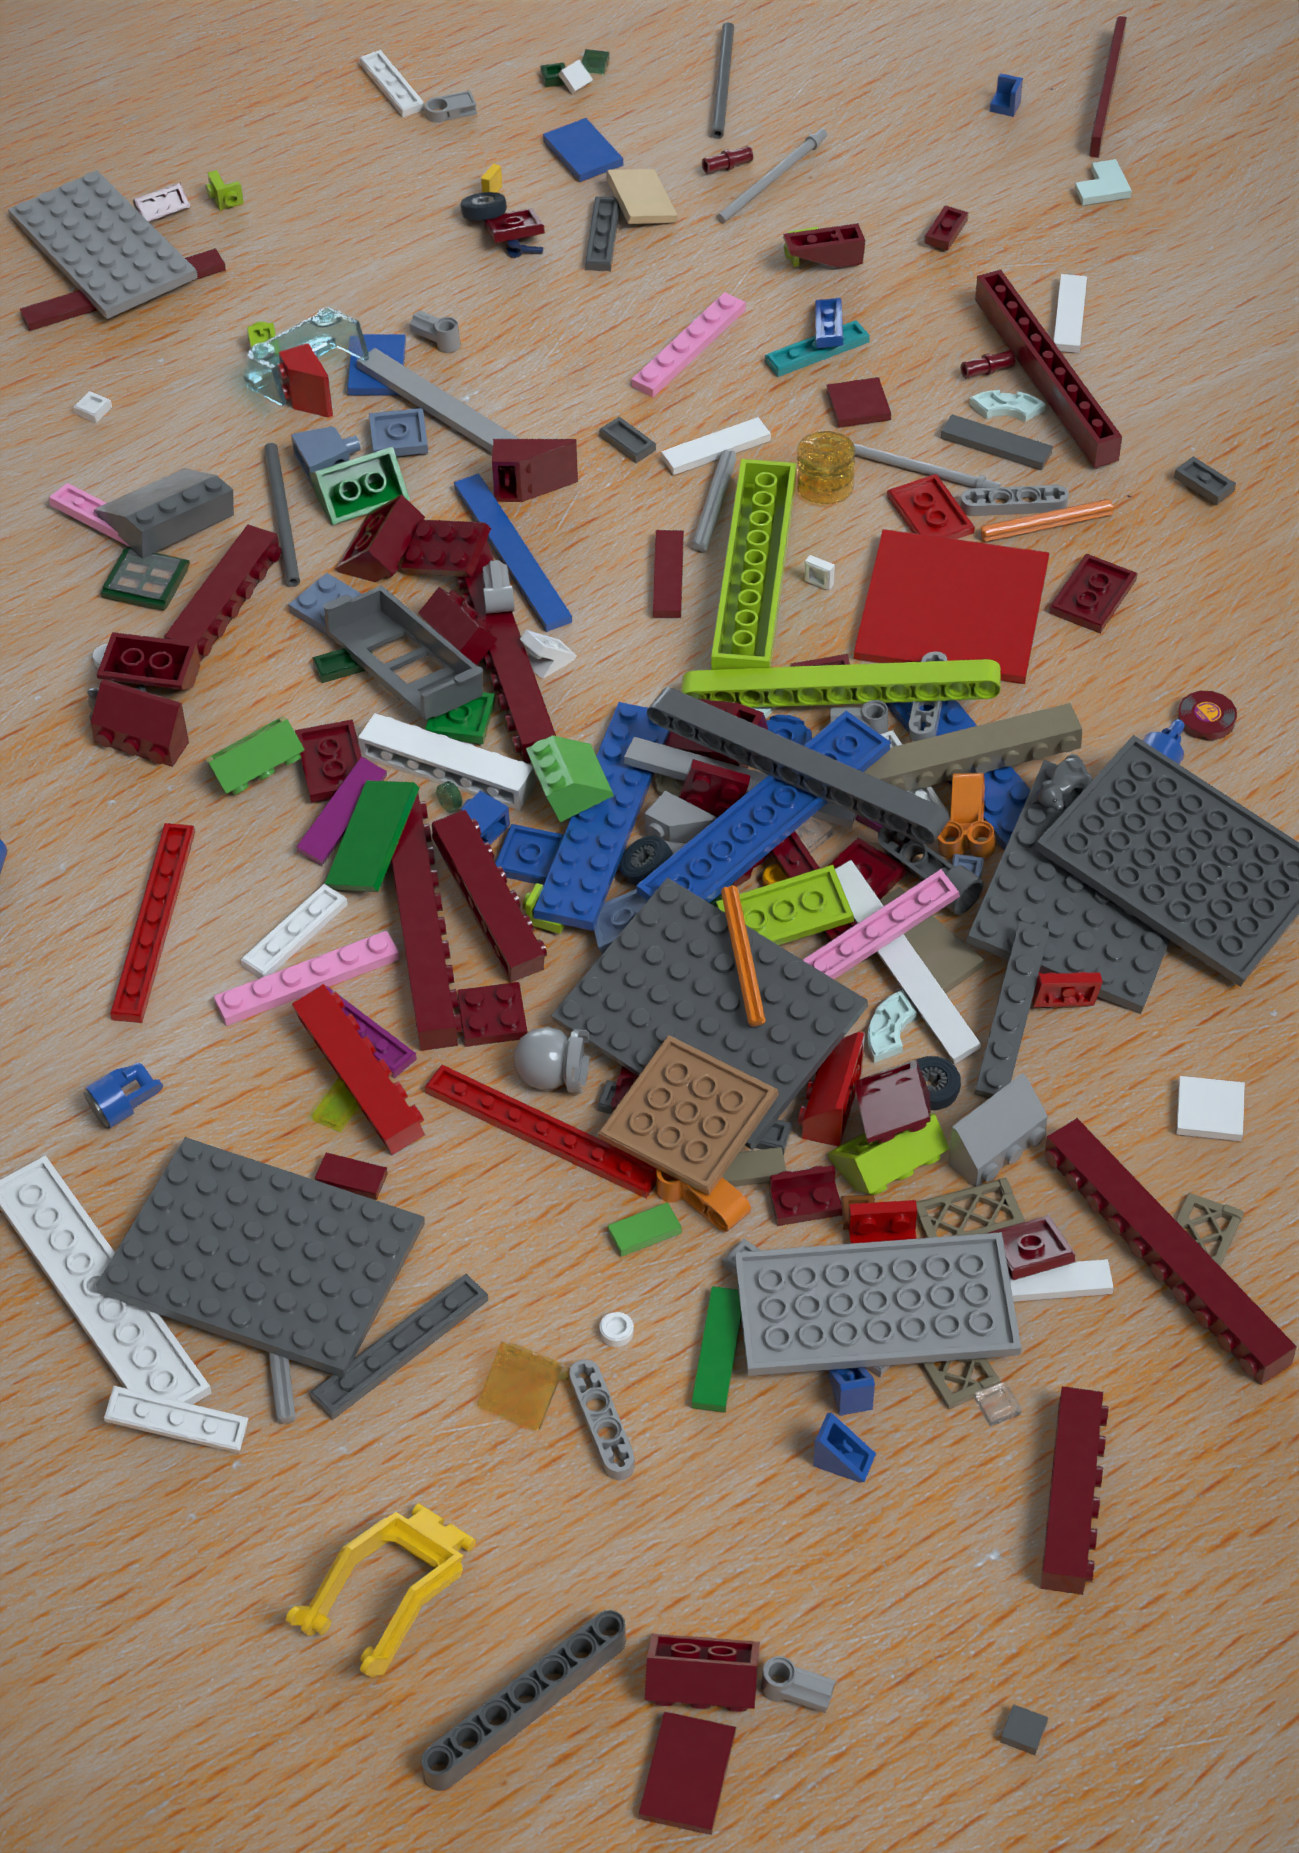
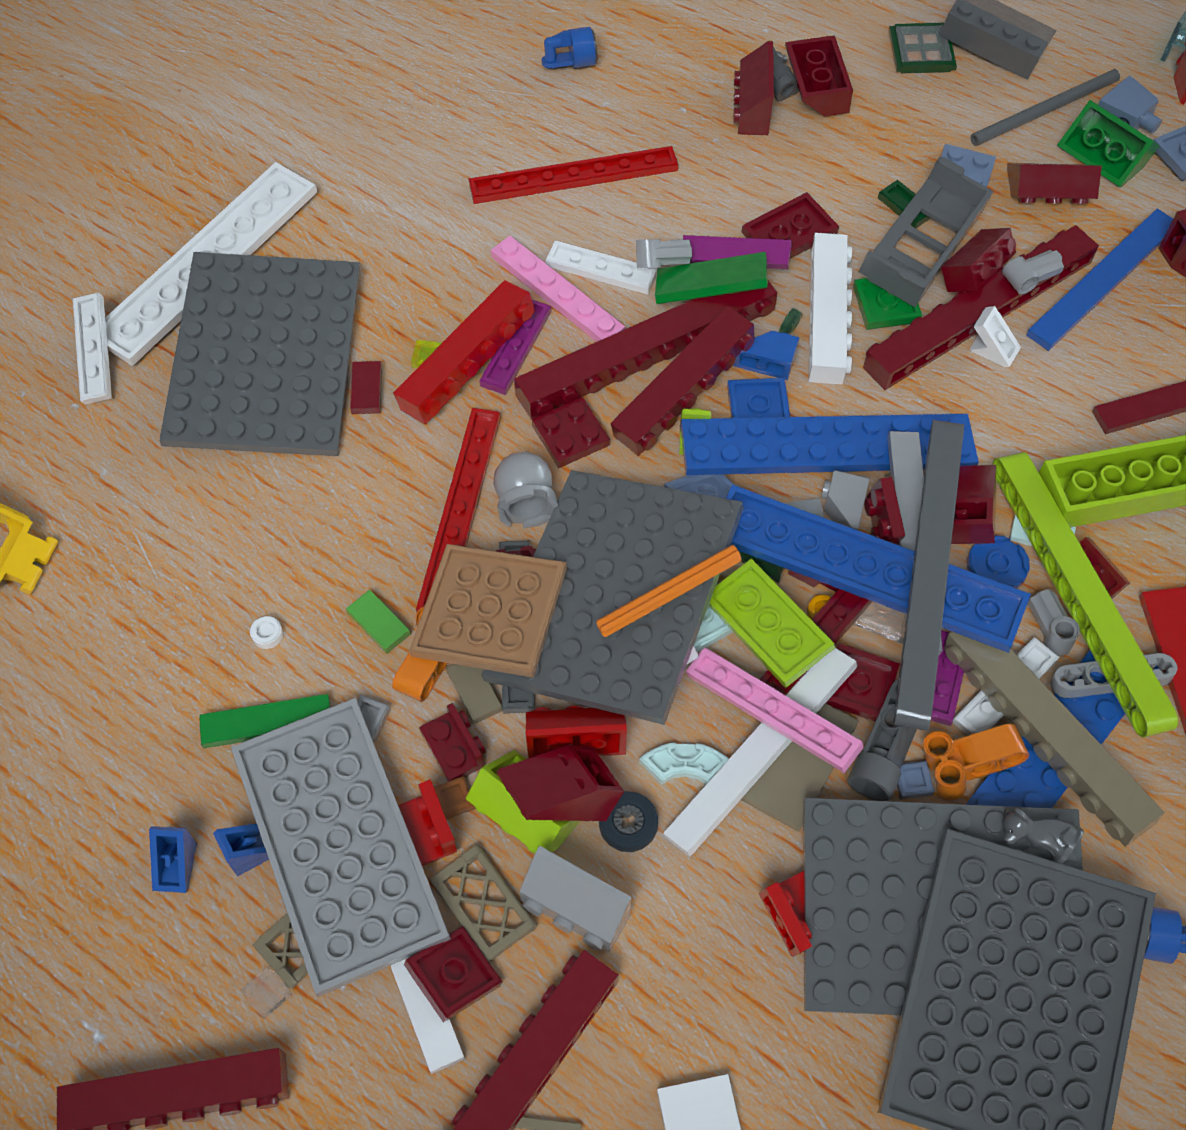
camera: 70 degrees right, 10 degrees up
blue piece [83,1063,163,1129] -> none
dark red brick [164,524,281,662] -> none
bright green slope [206,716,305,795] -> none
light grey axle [269,1352,295,1424] -> none
dark grey tile [310,1274,488,1420] -> none
dark red plate [400,519,491,577] -> none
clear yellow bracket [477,1341,571,1431] -> none
bright green slope [526,735,614,822] -> none
light grey beam [569,1359,635,1480] -> none
black bush [620,835,672,886] -> none
dark grey plate [974,921,1050,1098] -> none
none -> light grey piece [636,239,692,268]

